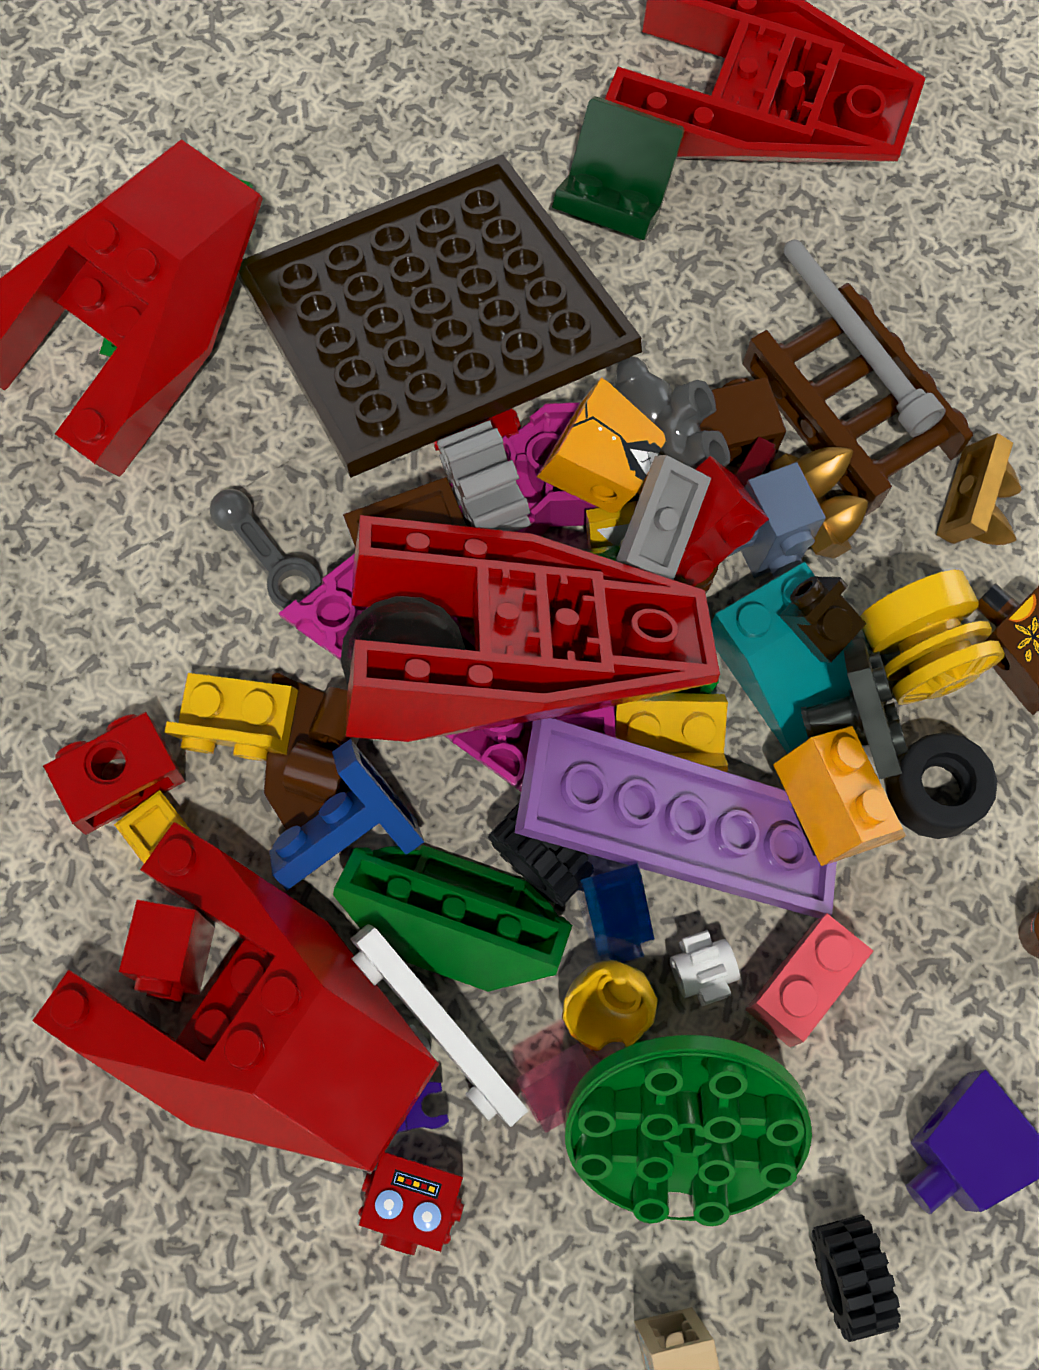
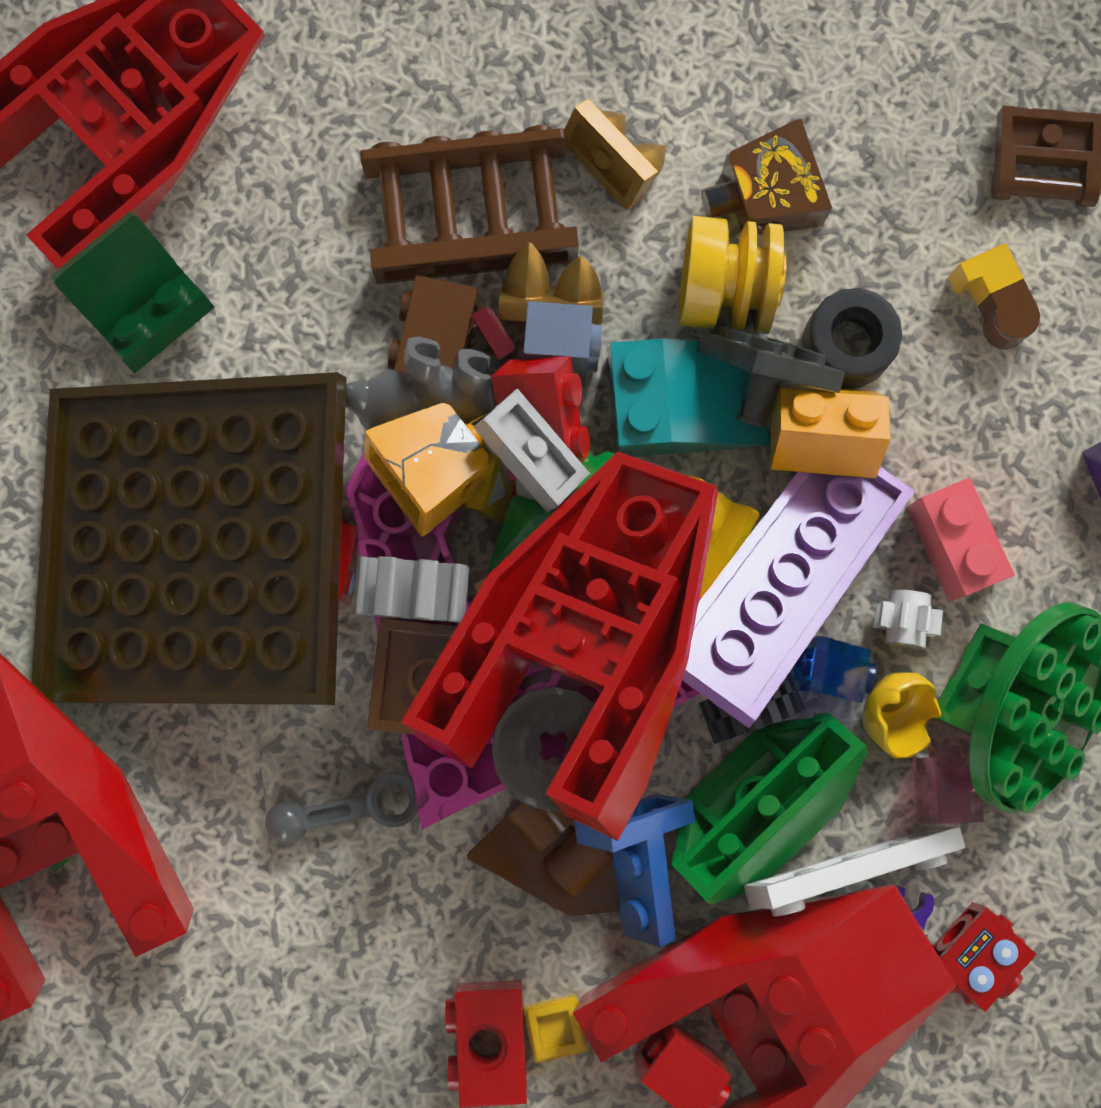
camera: 60 degrees left, 10 degrees up
yellow bracket [164,673,298,761] -> none
dark brown bracket [779,576,866,663] -> none
light grey piece [784,239,946,437] -> none

